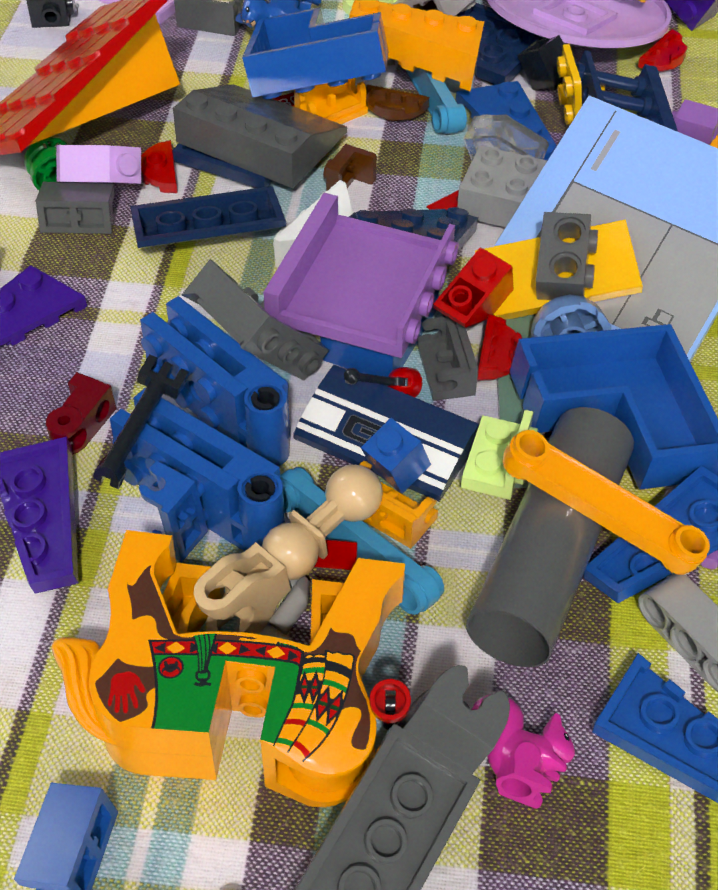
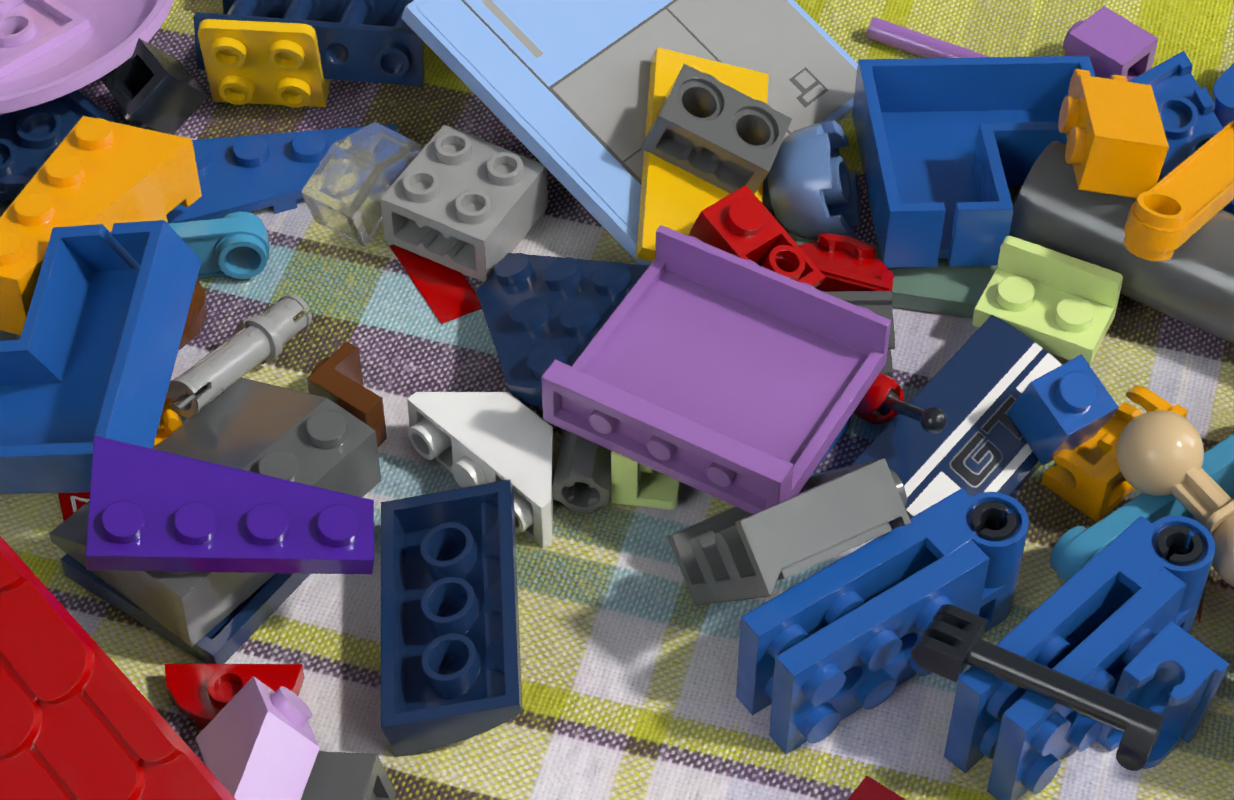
camera: 80 degrees left, 0 degrees up
none -> dark purple wing [86,436,374,575]
none -> light grey pin [166,294,312,417]
none -> light orange hinge [1058,69,1169,198]

